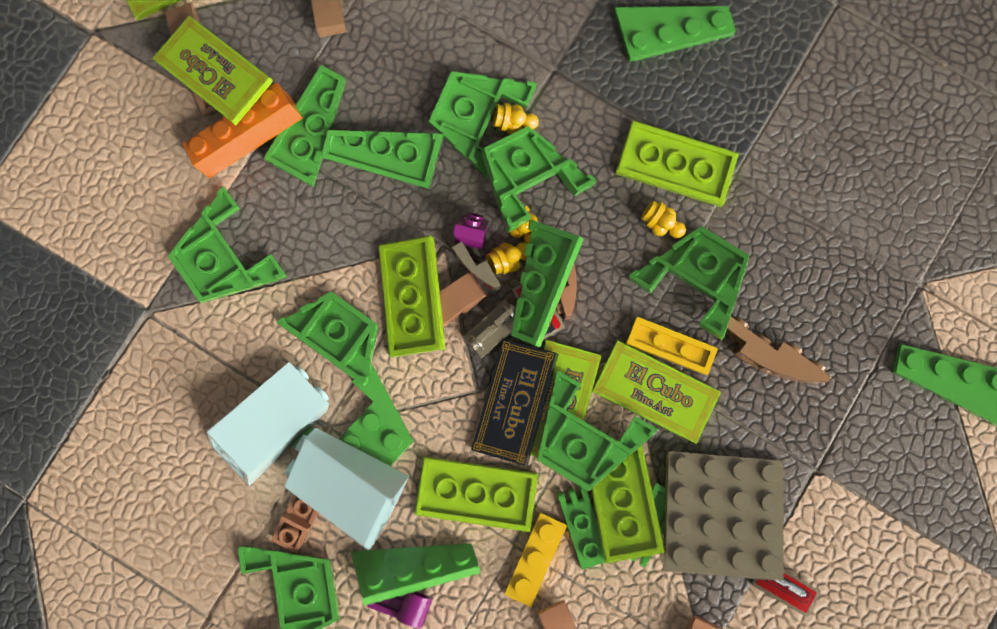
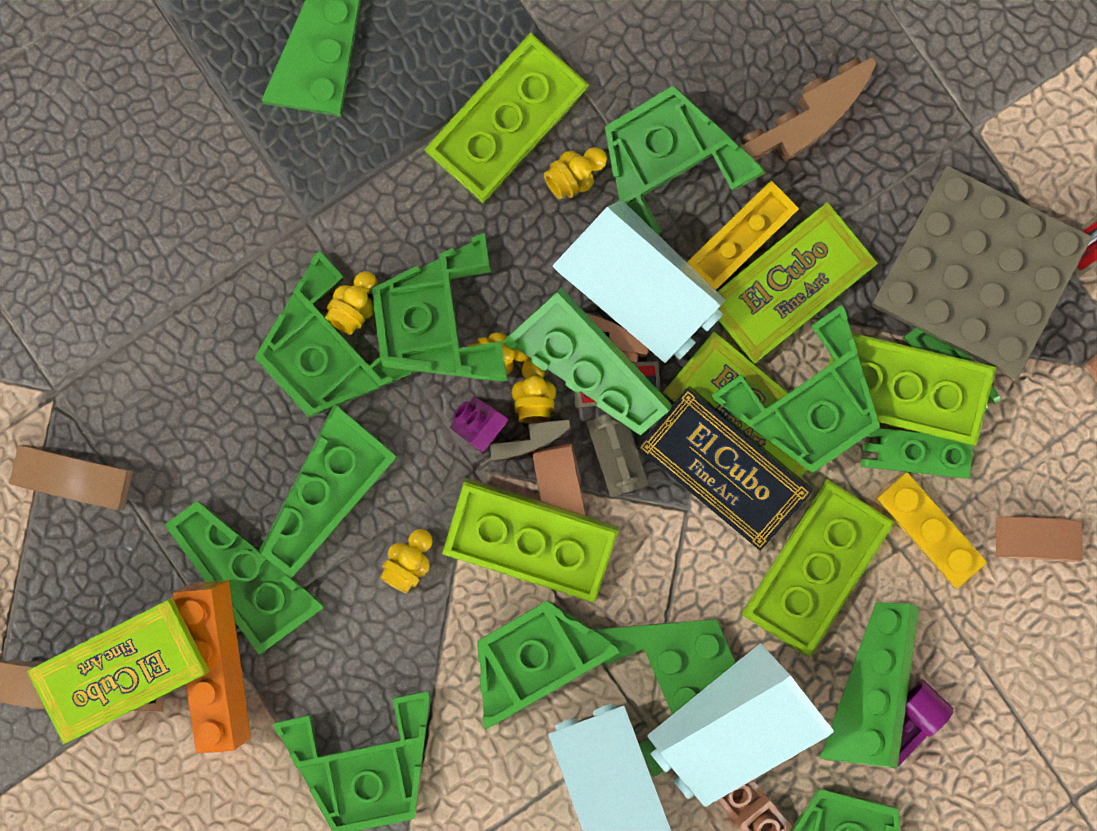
camera: 65 degrees left, 5 degrees up
none -> yellow piece [380,529,433,594]
none -> light aqua slope [553,200,726,363]

